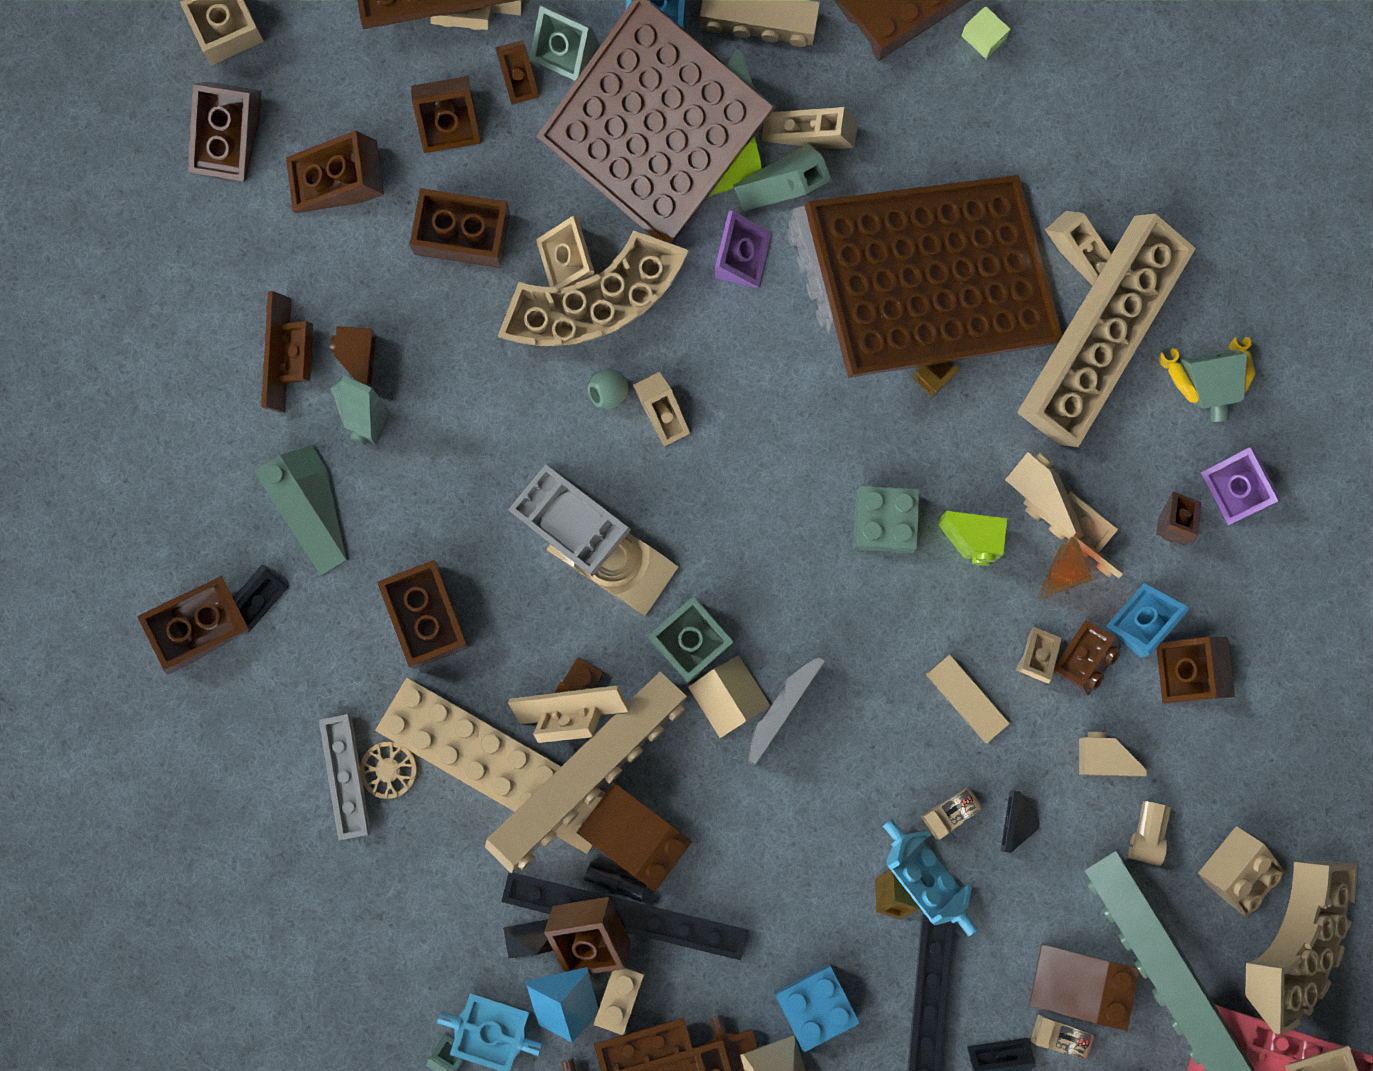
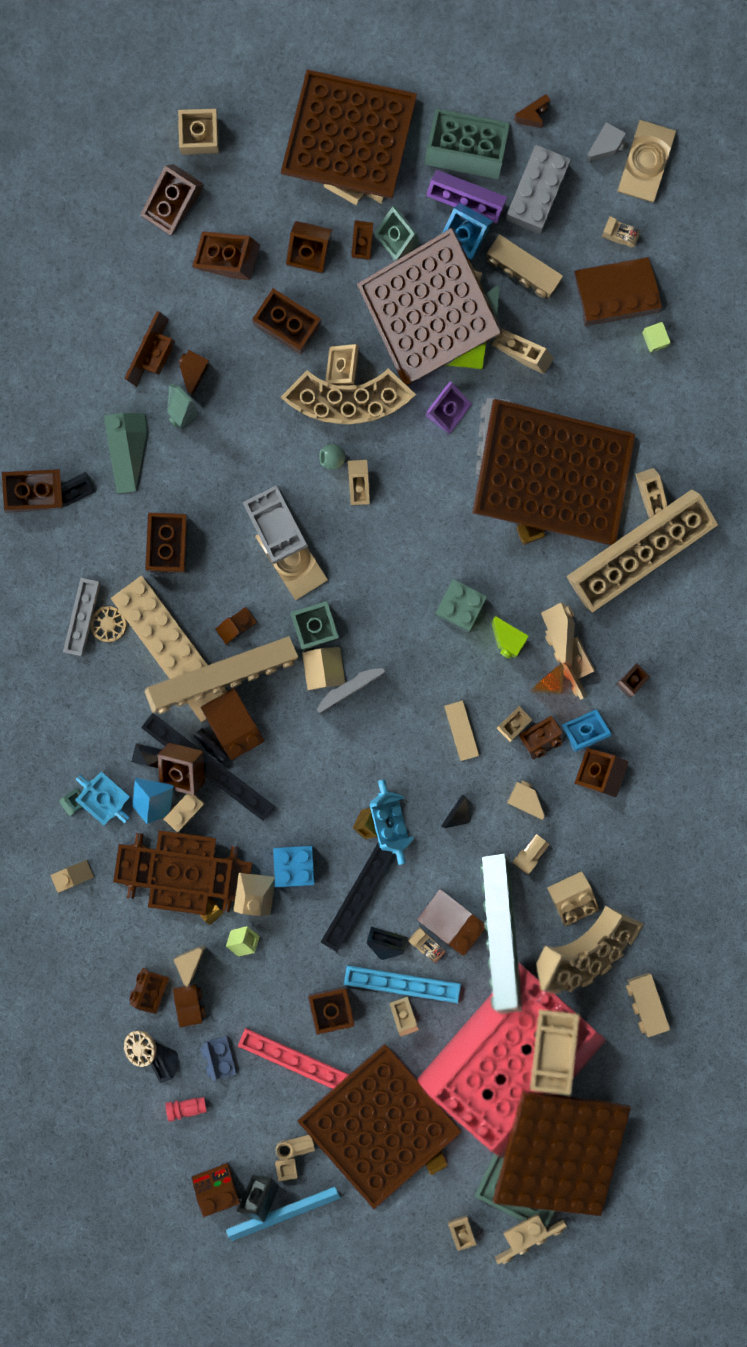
camera: 25 degrees right, 5 degrees up
tan bracket [508,685,630,743] -> none
sand green slope [733,144,832,211] -> none
tan leg [920,787,983,840] -> none
sand green torso [1159,337,1256,422] -> none
medium lavender slope [1201,446,1281,525] -> none

